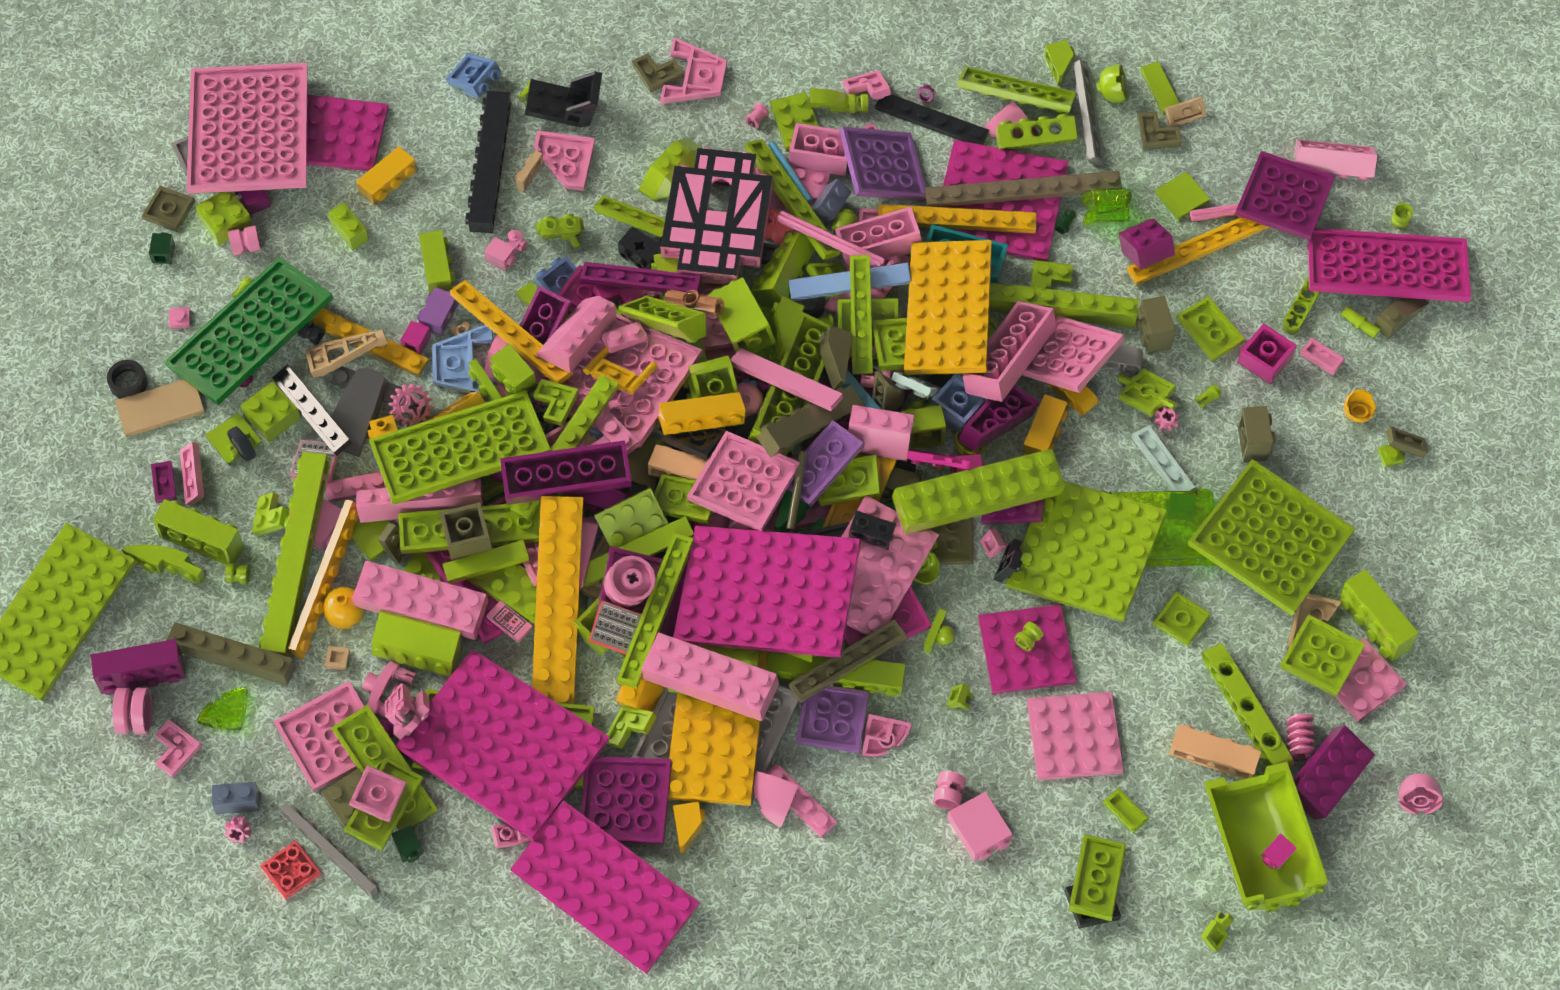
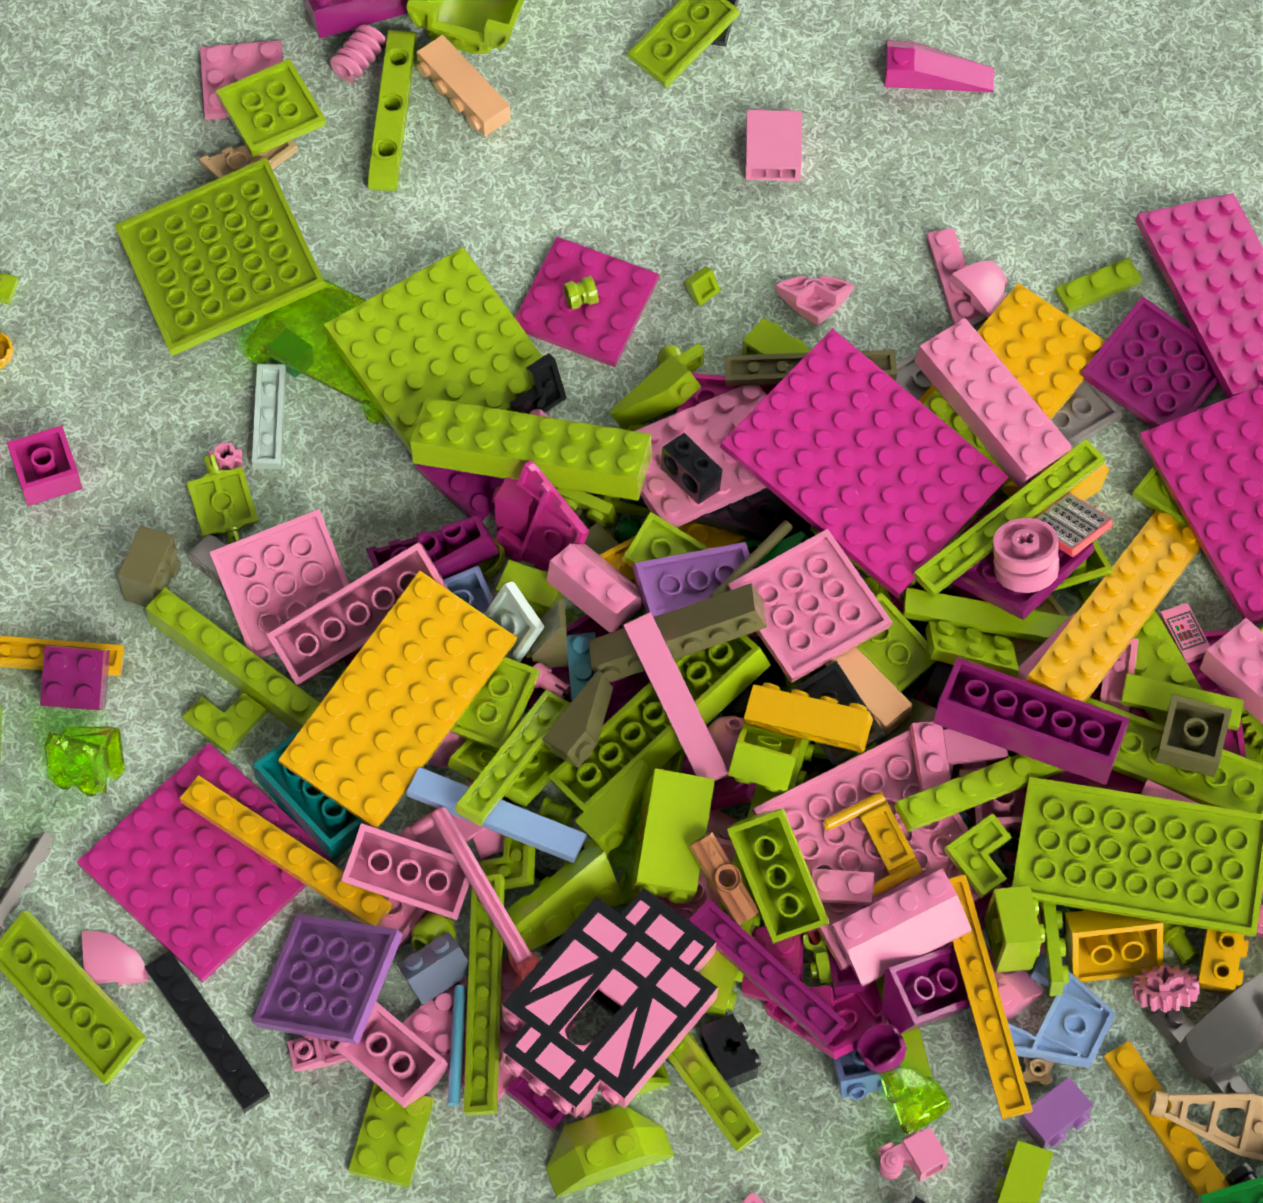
camera: 150 degrees left, 0 degrees up
dark pink brick [401,321,431,355] -> none
lime brick [535,214,584,249] -> none
lime plate [606,705,657,749] -> none
yellow slope [673,802,706,853] -> none
bright pink bush [745,103,770,129] -> none
medium lavender plate [796,686,869,753] -> none
lime slope [809,88,849,112] -> none
bright pink plate [842,70,891,100] -> none
lime wheel [848,94,868,114] -> none
magenta plate [917,84,936,103] -> none
dark tan plate [925,171,1122,207] -> none
bright pink wheel [933,771,966,810] -> none
lime brick [995,114,1078,150] -> none
yellow brick [1022,394,1069,455] -> none
bright pink plate [1027,692,1123,780] -> none
dark green pin [1055,209,1077,234] -> none
lime tile [1103,788,1149,833] -> none
lime tile [1153,591,1211,647] -> none
lime plate [1176,296,1245,362] -> none
lime pin [1195,385,1222,408] -> none
olive brick [1237,406,1275,462] -> none
lime brick [1339,569,1419,662] -> none
none -> lime slope [609,355,701,430]
none -> magenta hair [856,1023,907,1073]
none -> clear neon green brick [879,1068,952,1134]
none -> dark pink wedge [885,40,994,92]
none -> lime plate [1054,257,1142,314]

